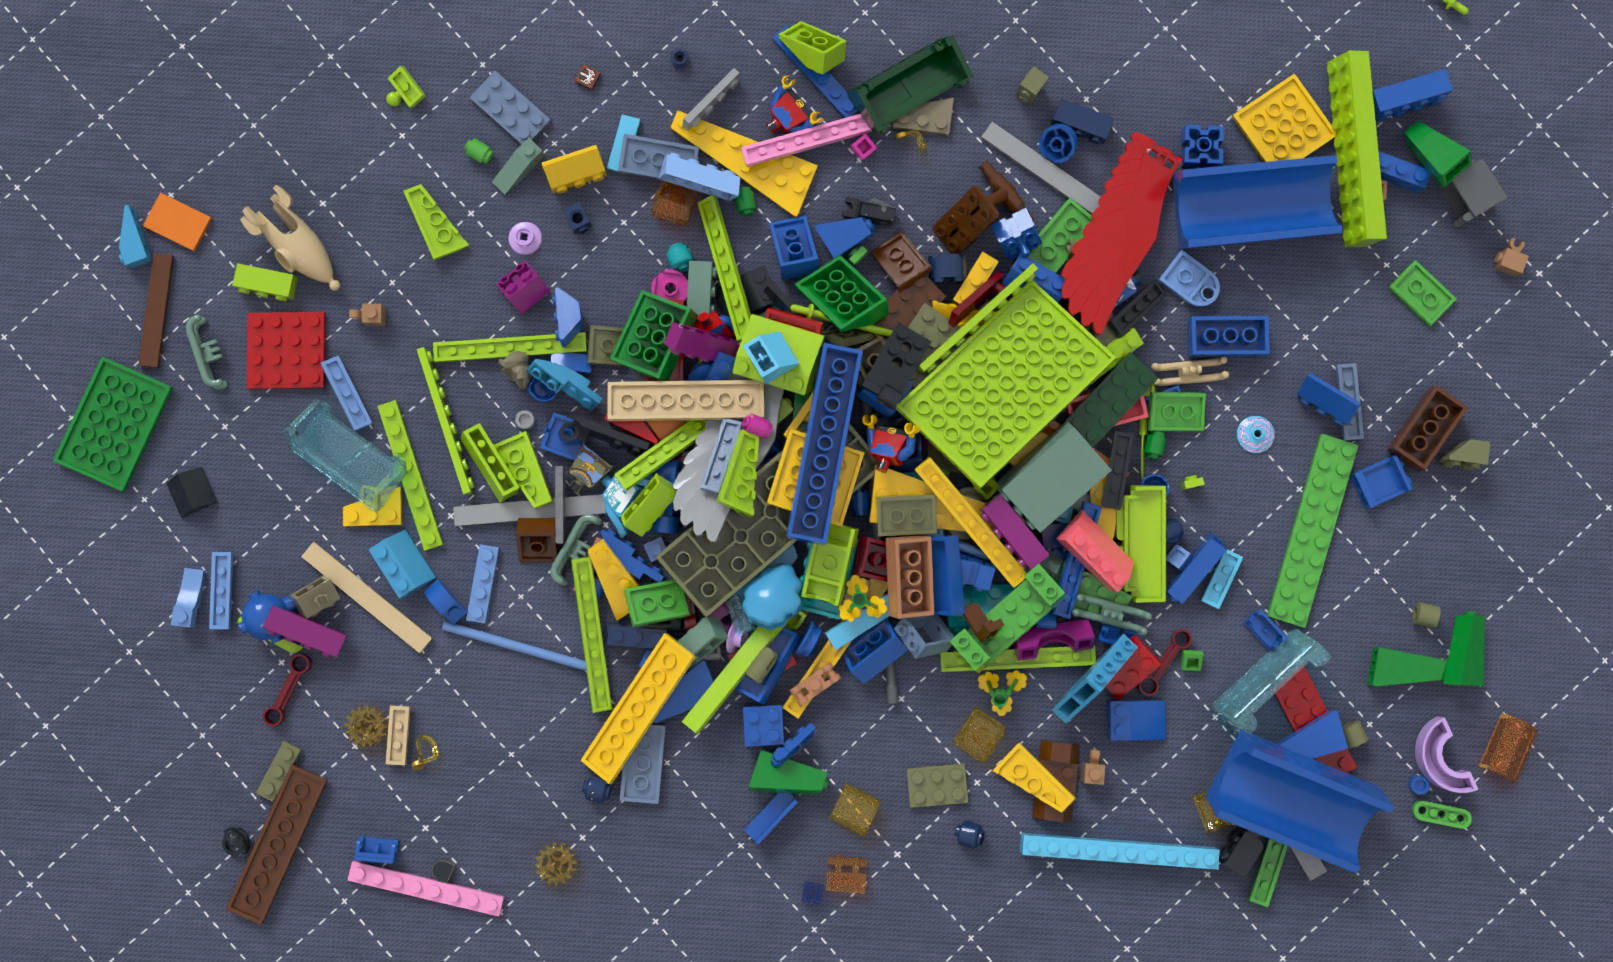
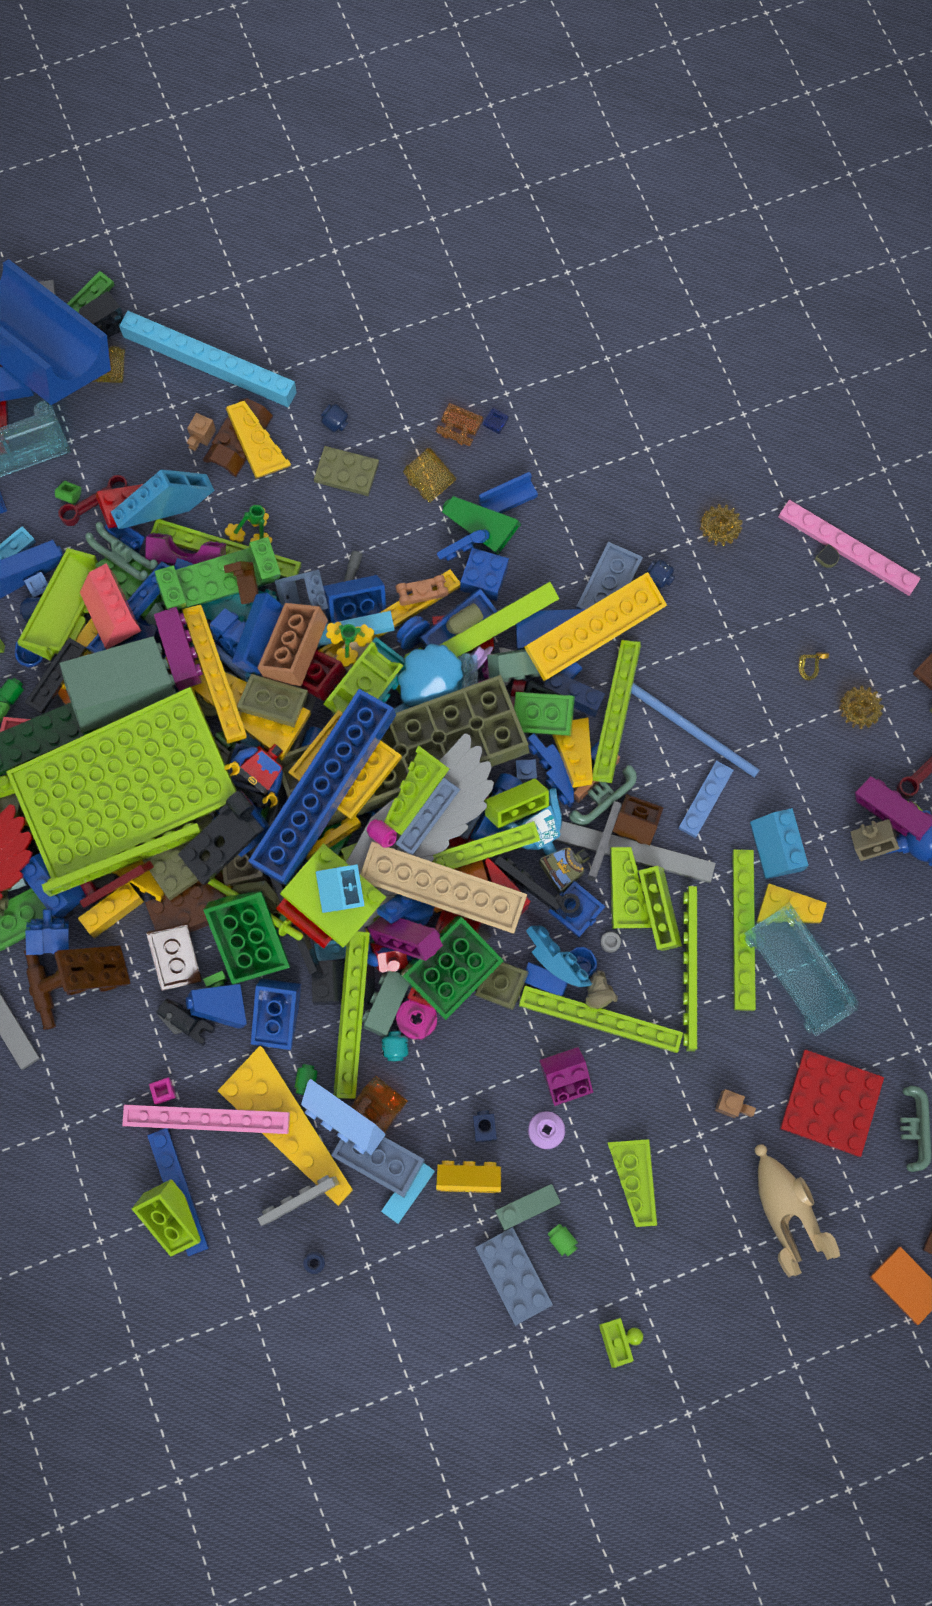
camera: 160 degrees left, 10 degrees down
lime brick [232,263,298,302] -> none
tan tile [301,542,433,653] -> none
medium blue plate [321,355,372,432] -> none
blue hinge [354,836,399,864] -> none
tan plate [386,705,411,765] -> none
blue brick [424,578,468,625] -> none
slope [552,287,583,348] -> none
copper tile [575,64,601,90] -> none
torso [766,75,824,134] -> none
dark green windscreen [846,35,974,134] -> none
dark tan wing [893,98,954,136] -> none
clear yellow piece [895,129,927,153] -> none
dark blue brick [928,254,967,284] -> none
clear yellow slope [953,707,1007,763] -> none
blue slope [1107,700,1166,741] -> none
lime piece [1139,417,1147,481] -> none

